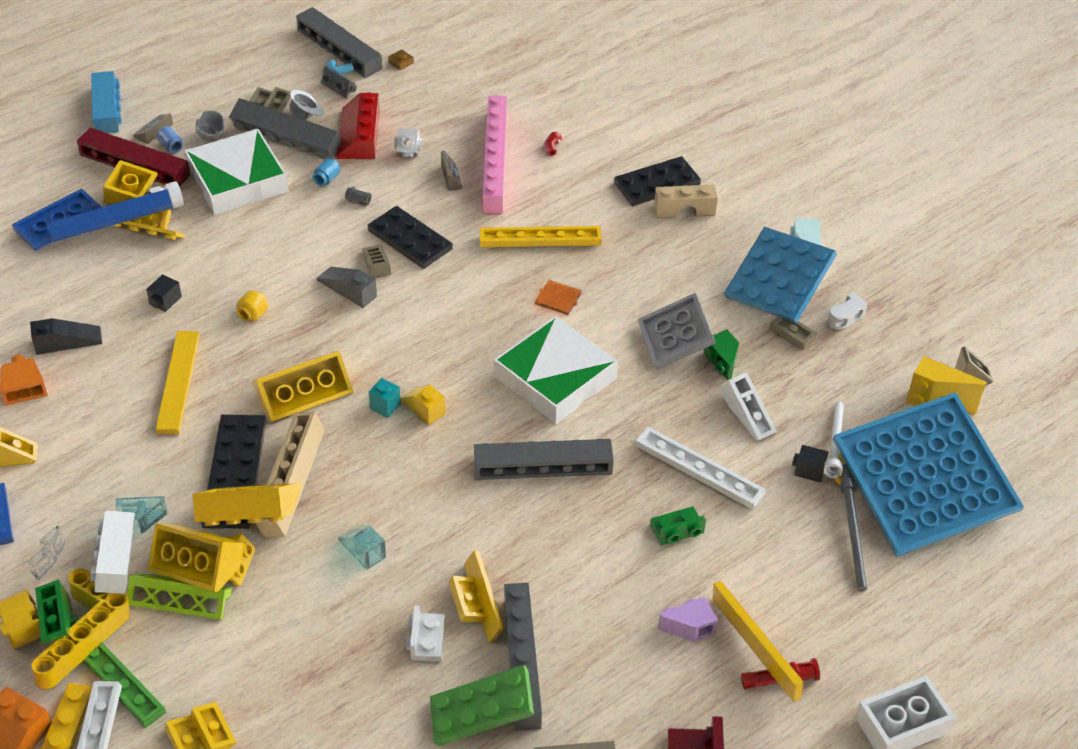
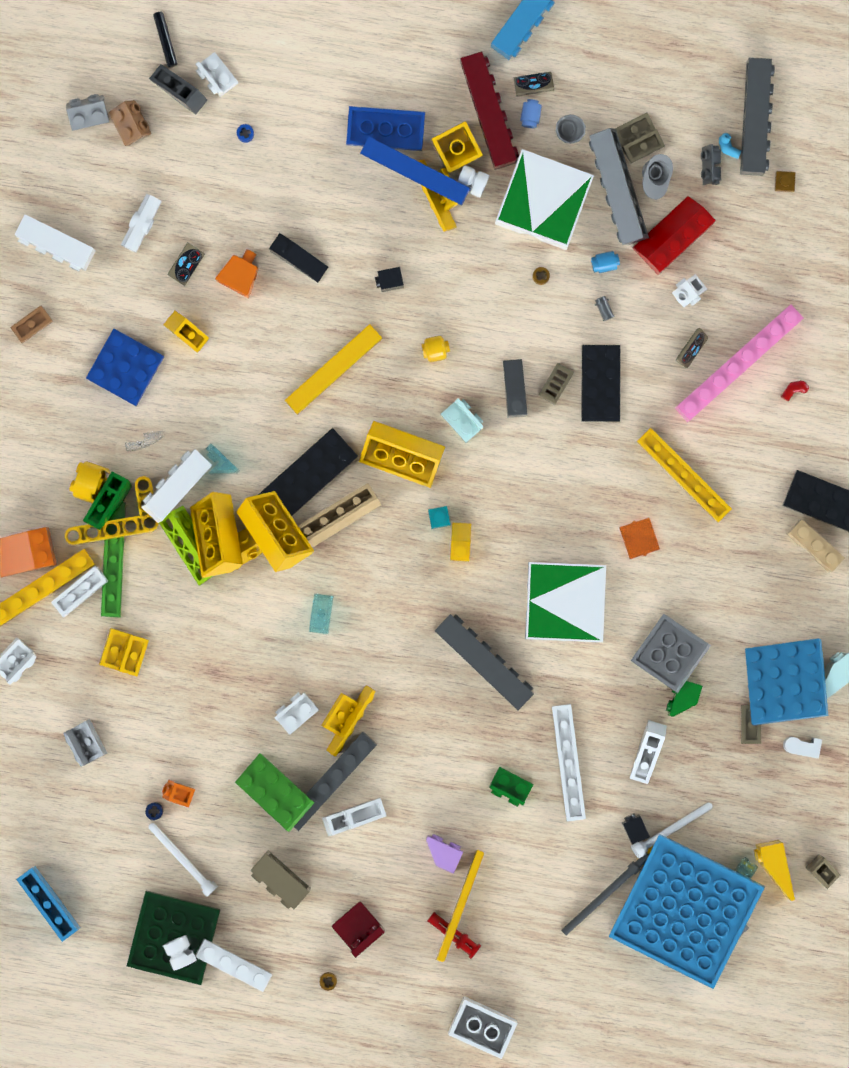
camera: 50 degrees right, 40 degrees up
none -> white slope [322,798,387,836]
none -> light aqua bracket [441,398,483,443]
none -> pearl gold bush [533,267,550,285]

